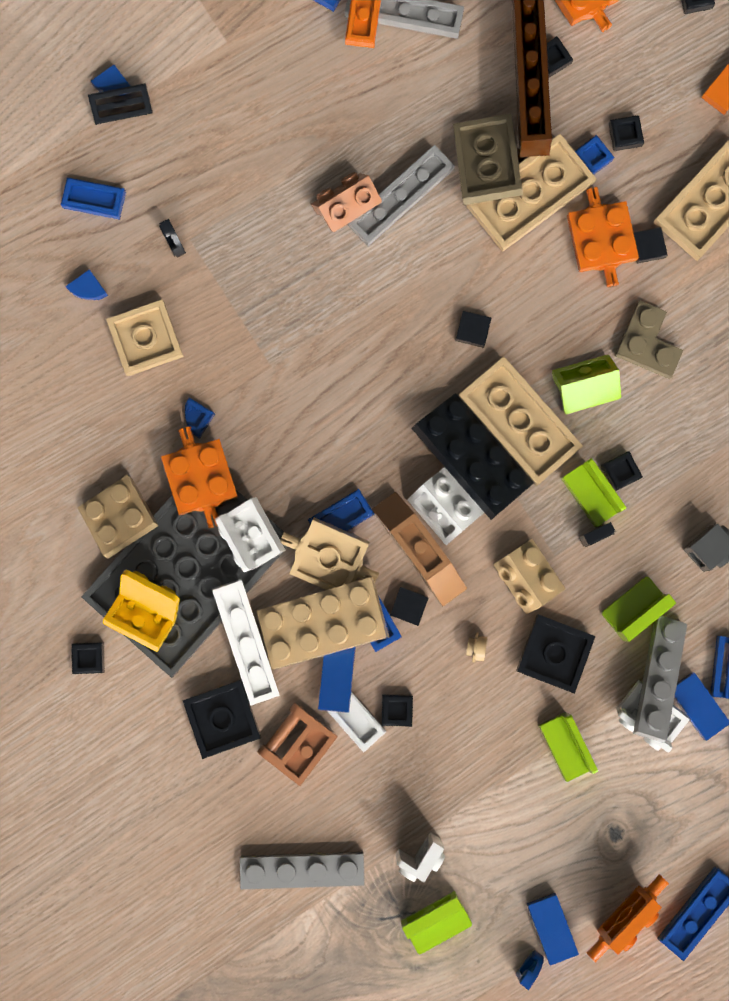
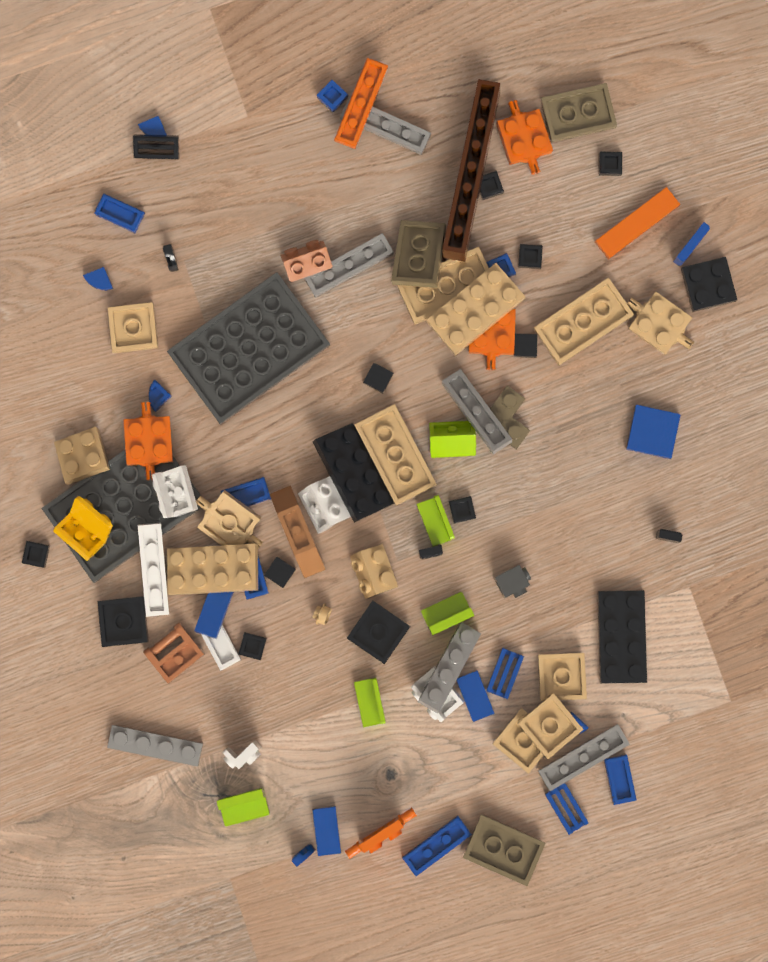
camera: 15 degrees right, 0 degrees up
none -> dark grey plate [167,272,330,425]
none -> tan plate [426,263,525,356]
none -> light grey plate [442,369,512,454]

